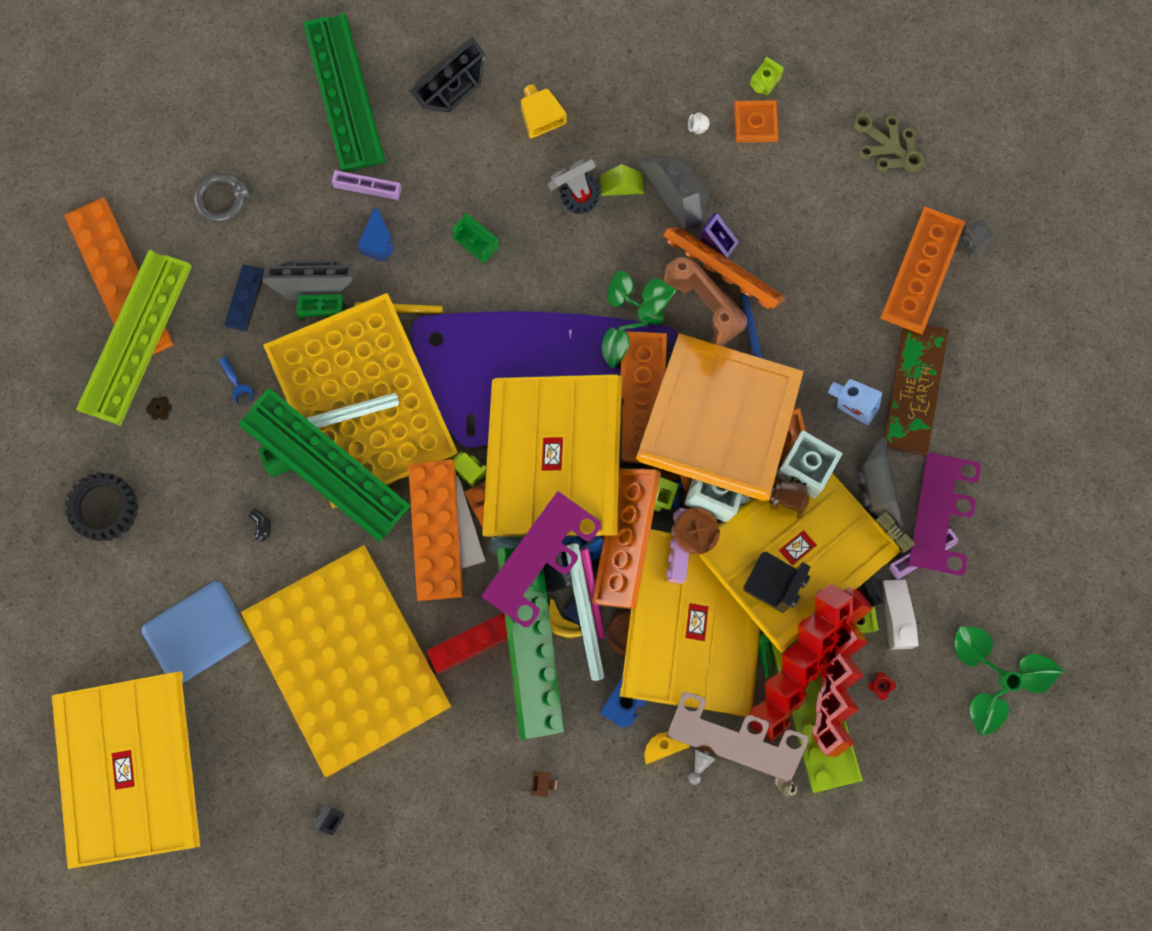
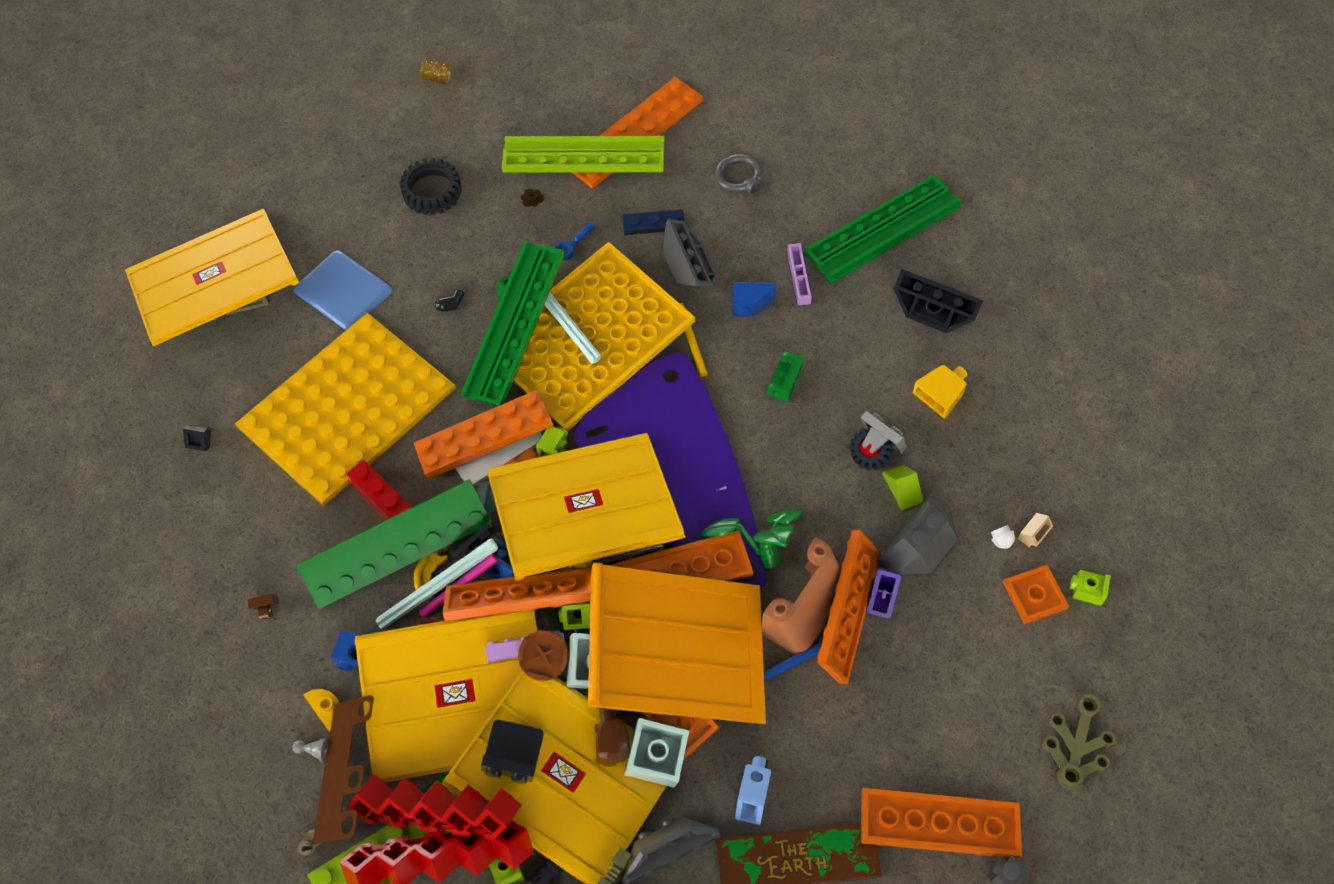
camera: 75 degrees right, 15 degrees down
green hinge [297,294,346,322] -> none
magenta piece [481,491,601,628] -> none
none -> tan piece [1017,513,1053,547]

